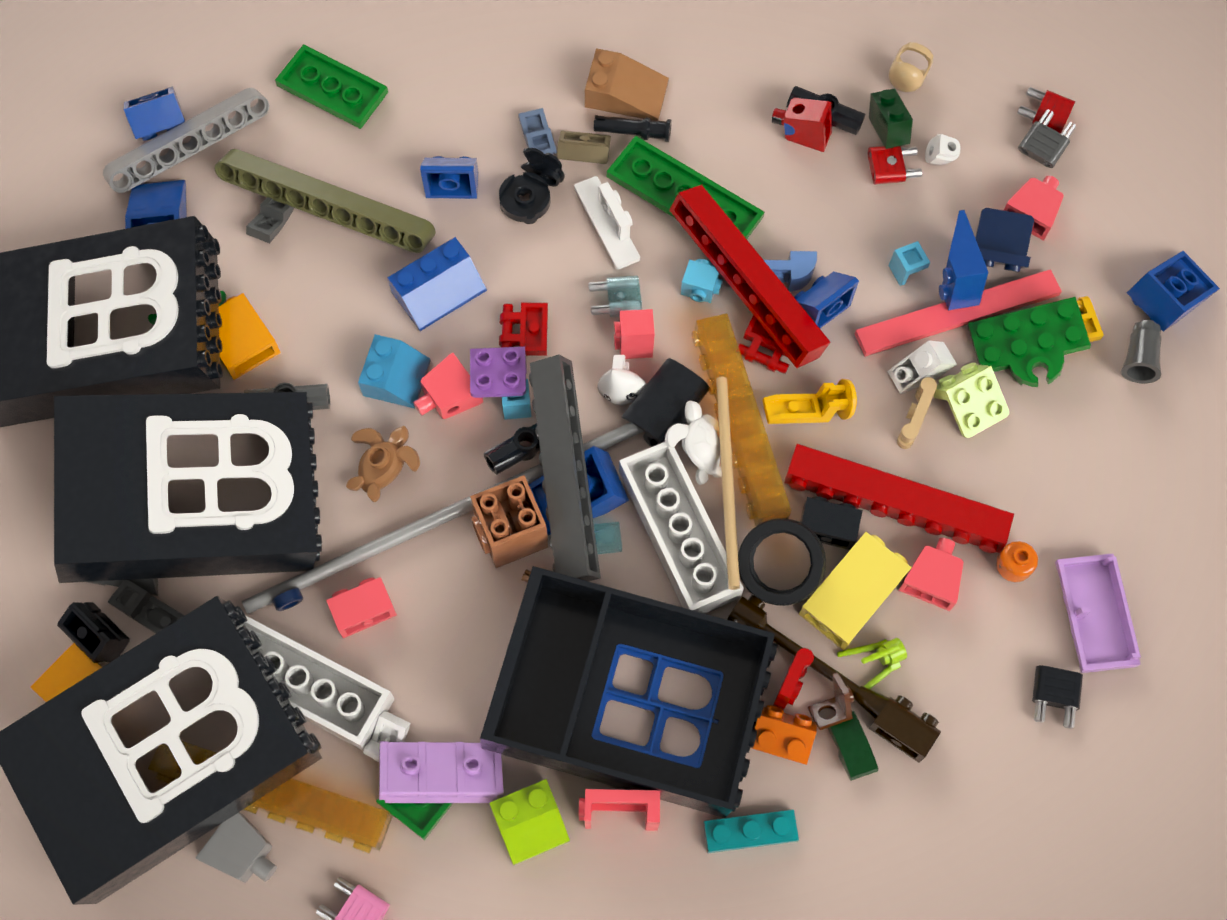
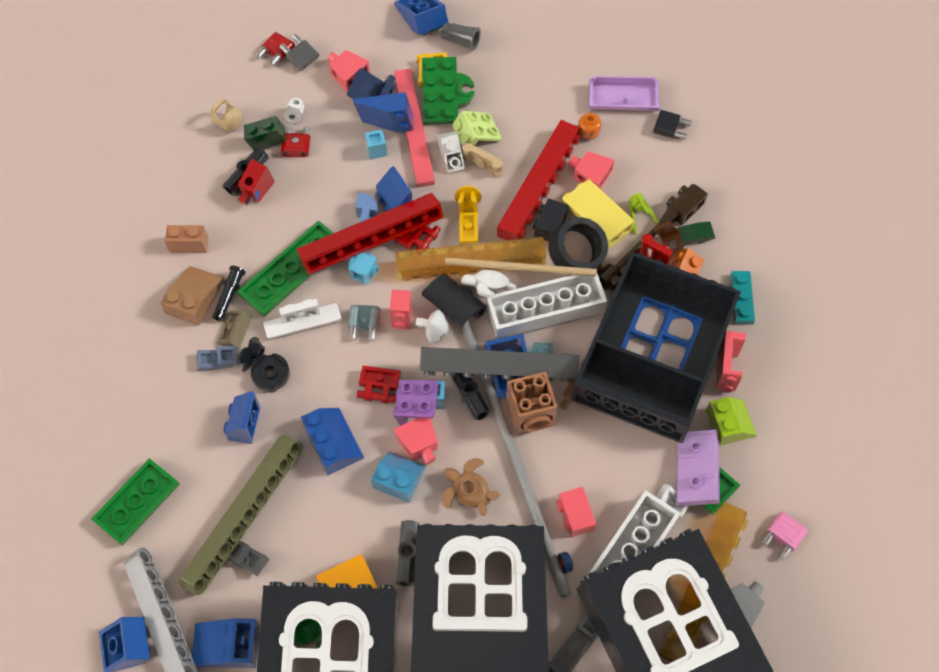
camera: 80 degrees left, 5 degrees down
none -> nougat brick [165,225,208,253]

